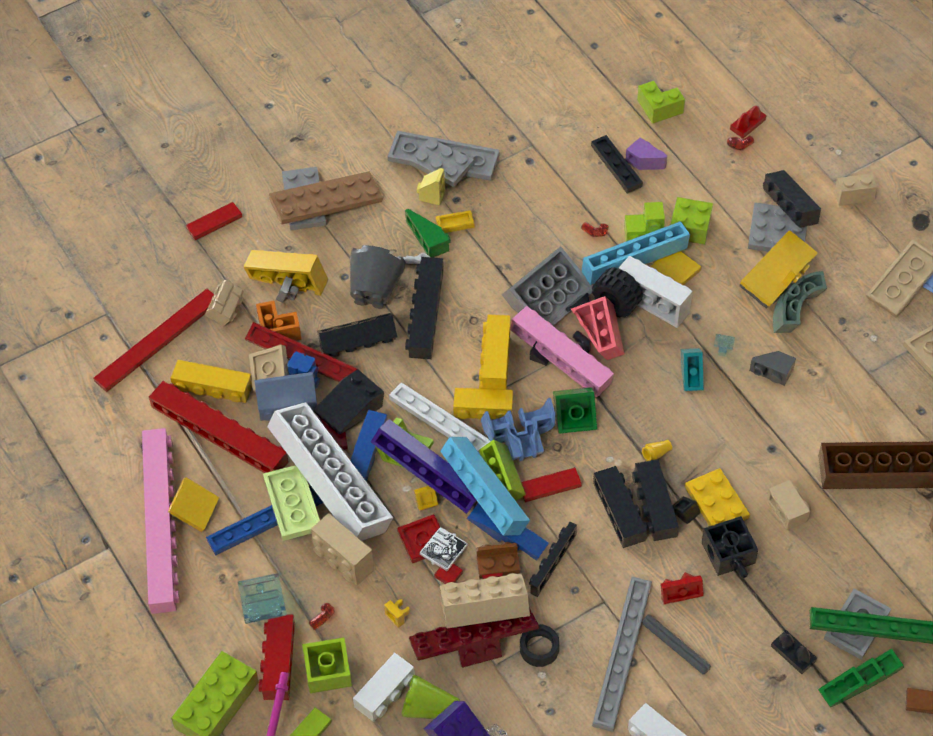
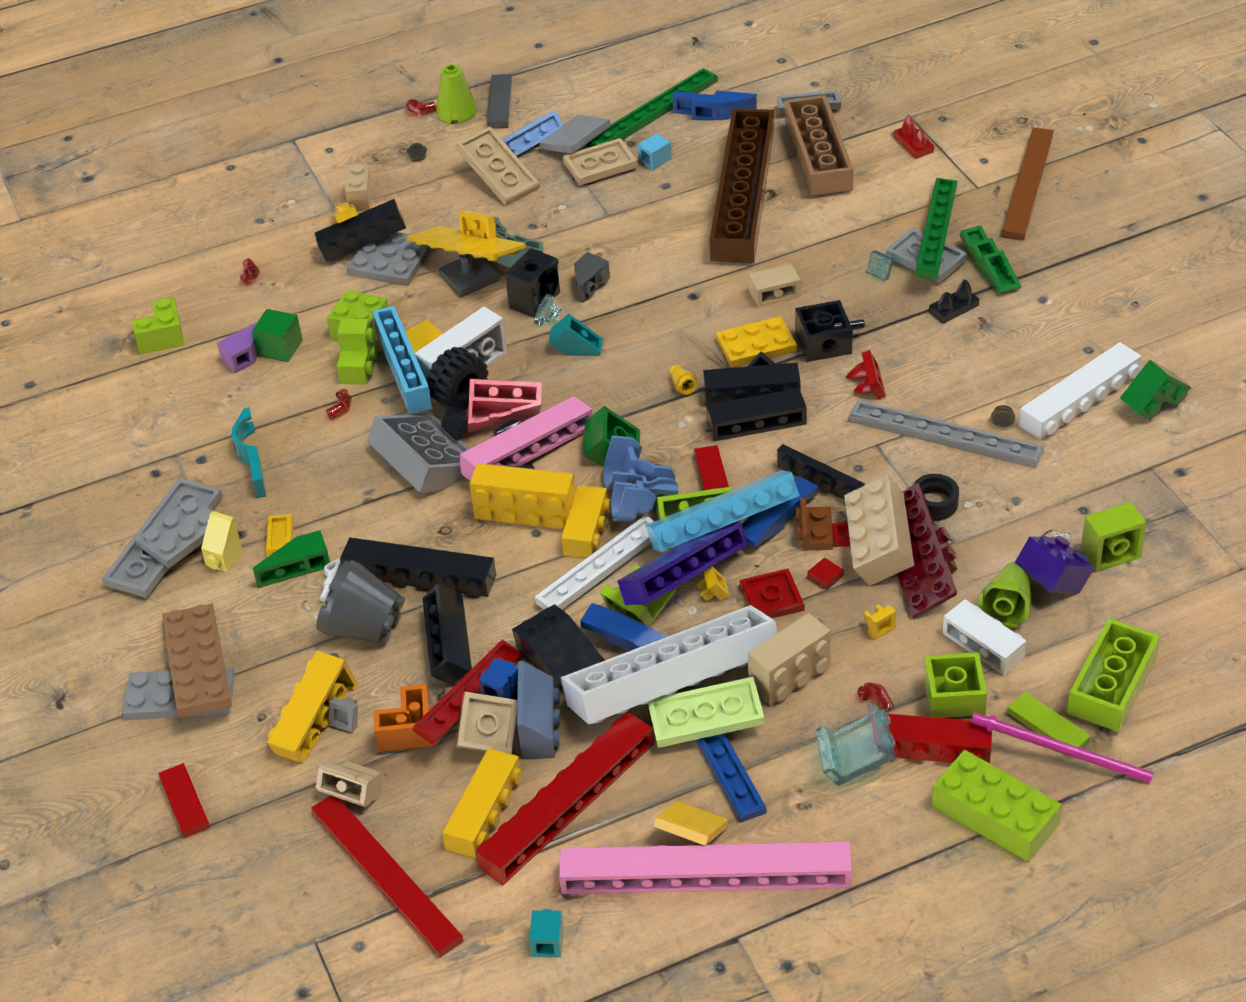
camera: 80 degrees left, 10 degrees down
piece [420,527,468,571] -> none
black plate [591,135,643,193] -> none
dark grey axle [642,614,711,674] -> none
red tile [730,105,767,139] -> none
none -> teal piece [231,407,266,498]
none -> green head [252,309,303,362]
none -> yellow plate [333,202,358,223]
none -> black piece [505,248,560,318]
none -> teal brick [529,909,564,957]
none -> clear light blue tile [866,250,894,281]
none -> clear smoke plate [991,405,1015,427]

